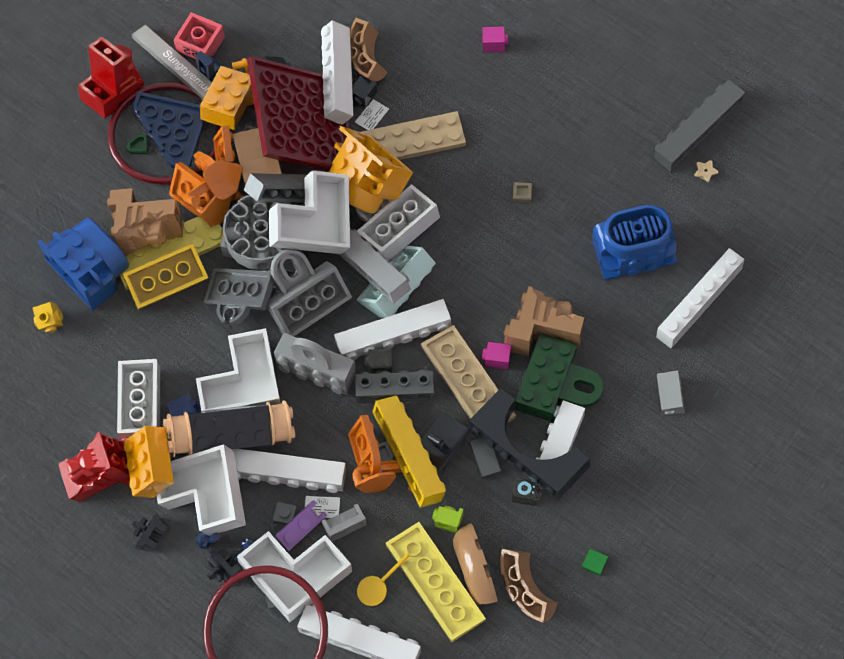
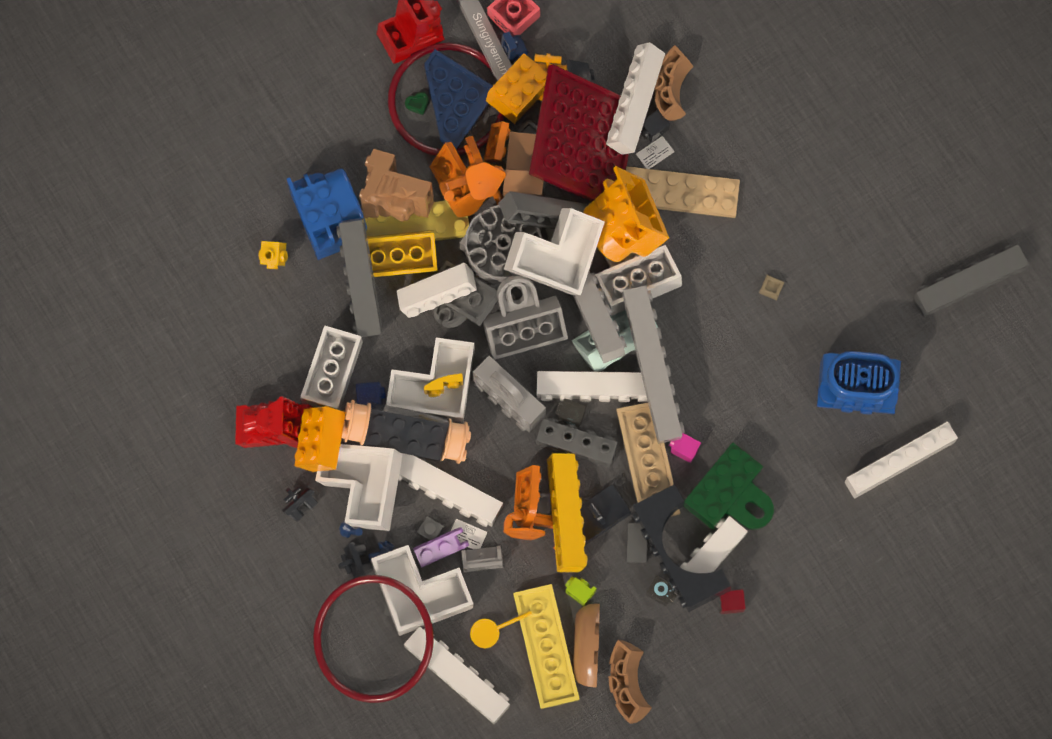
camera: 15 degrees right, 10 degrees up
dark pink brick [482,27,508,52] -> none
medium nougat brick [504,286,584,356] -> none
green tile [581,549,608,576] -> none
light grey hinge [657,370,685,415] -> none
tan plate [695,160,718,182] -> none
none -> dark grey brick [337,218,383,337]
none -> white brick [397,263,477,318]
none -> yellow slope [424,373,463,397]
none -> light grey brick [622,285,685,444]
none -> dark red panel [720,590,746,614]

